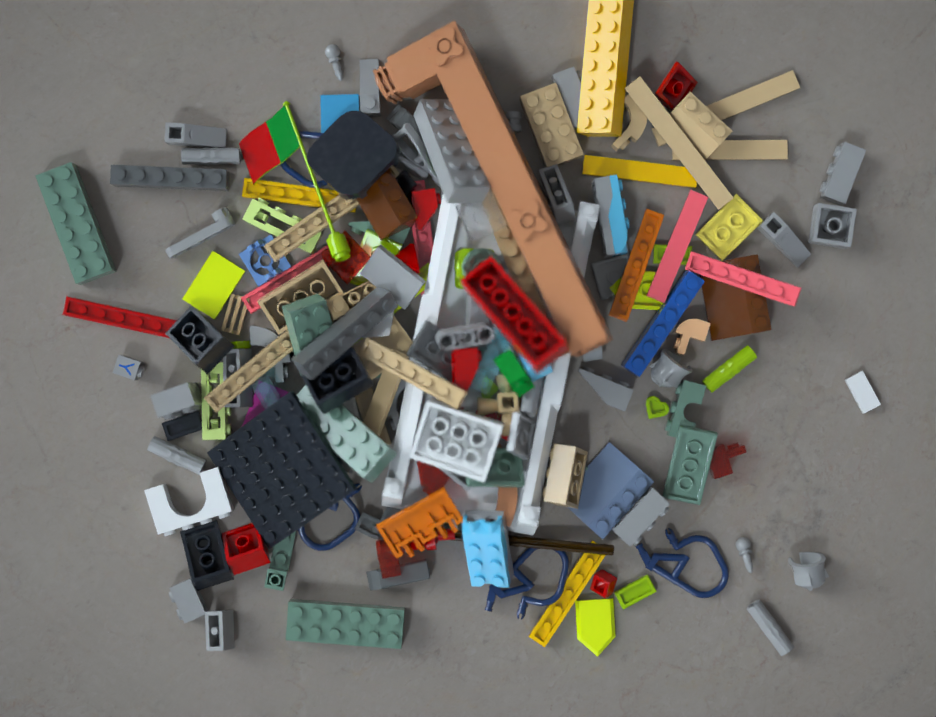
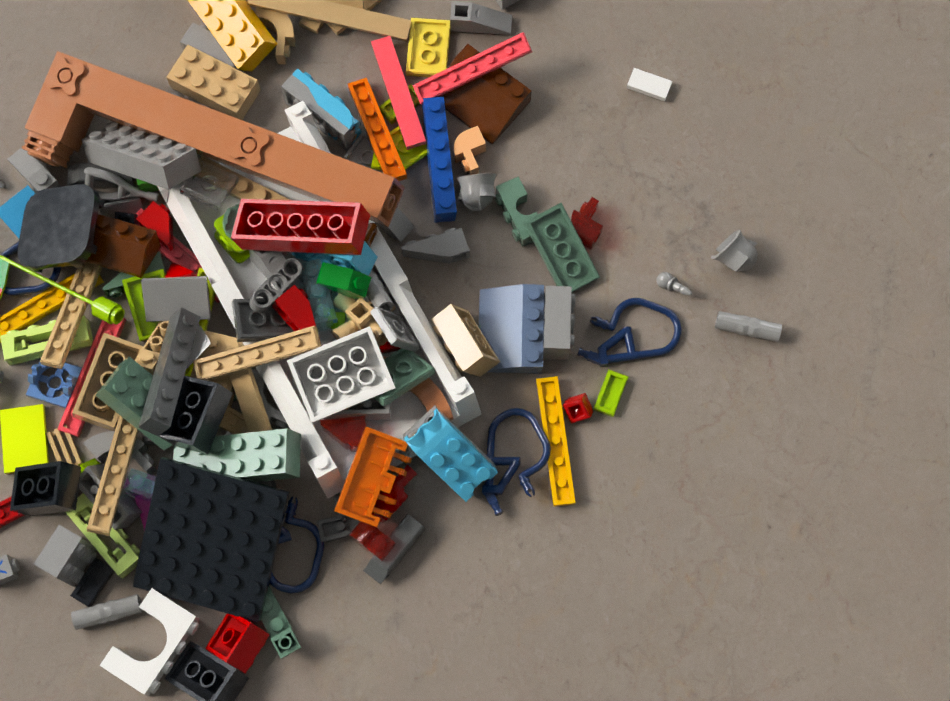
camera: 40 degrees left, 15 degrees down
sand green brick [285,599,405,649] -> none
clear red hinge [321,230,371,285] -> none
dark brown axle [451,531,614,556] -> none
light grey brick [539,164,576,225] -> none
neon yellow tile [575,598,616,657] -> none
yellow tile [582,155,697,188] -> none
lime tile [645,396,669,419] -> none
lime axle [702,345,757,393] -> none

